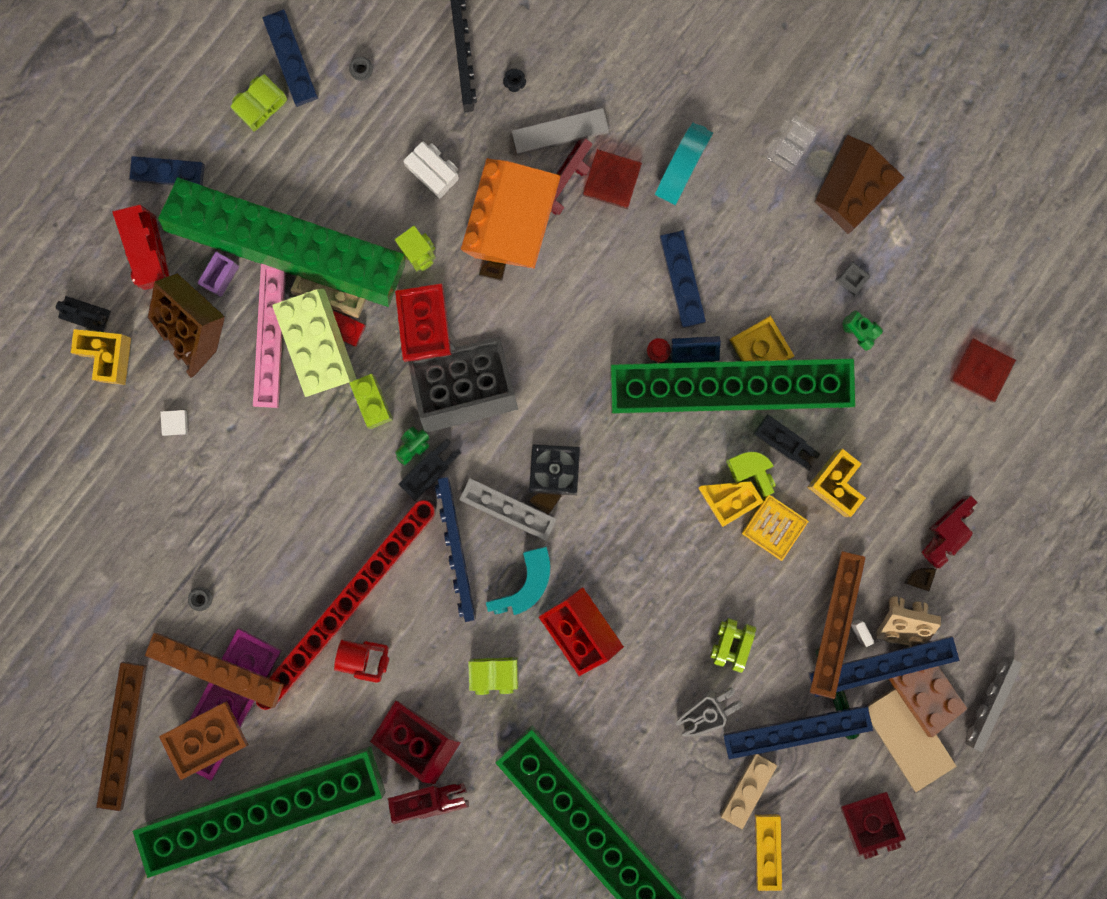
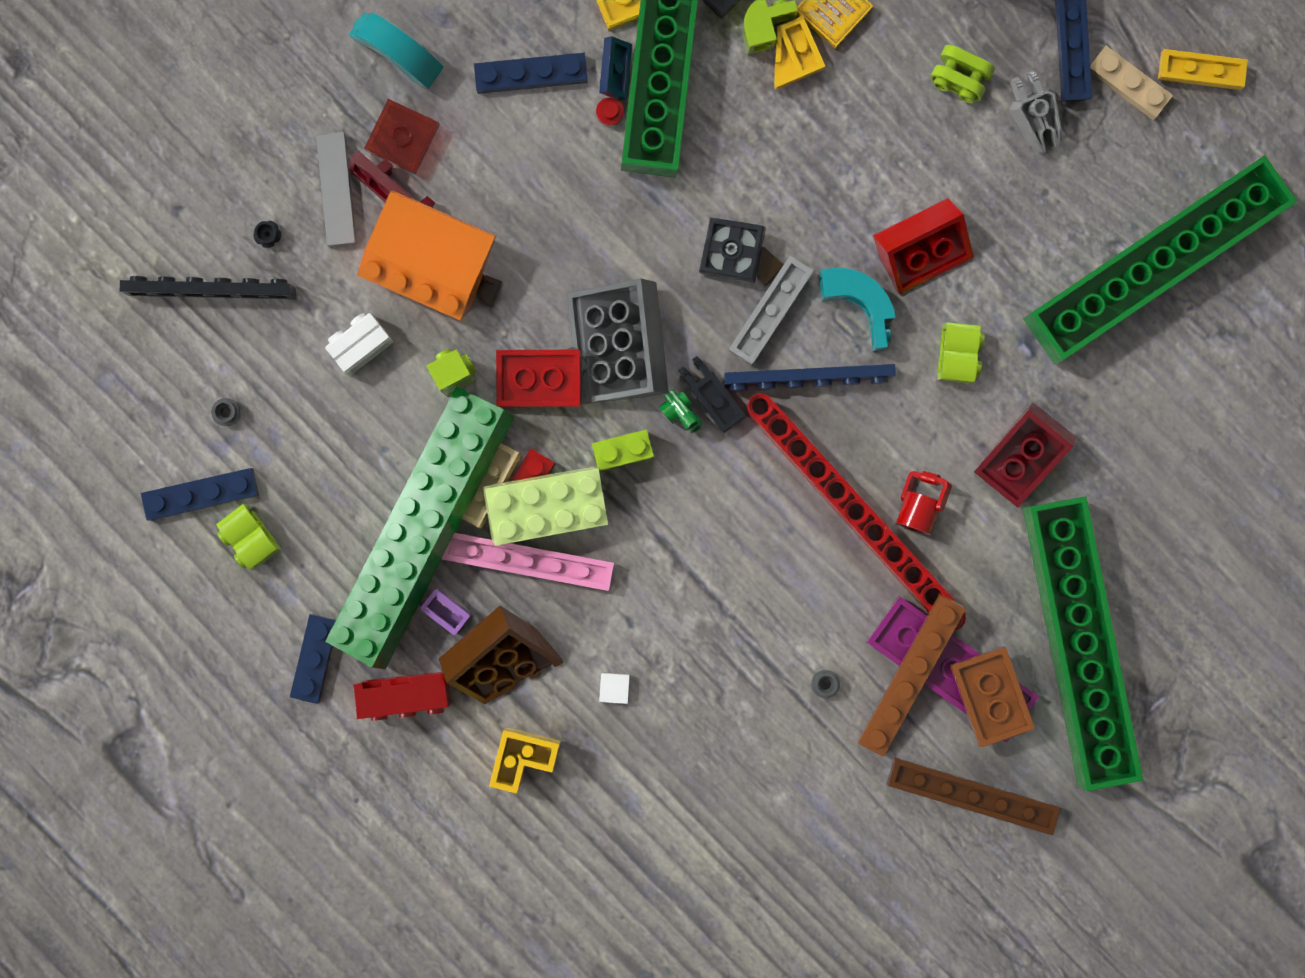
camera: 80 degrees left, 0 degrees up
black hinge [56,296,111,332] -> none
dark red plate [387,783,469,824] -> none

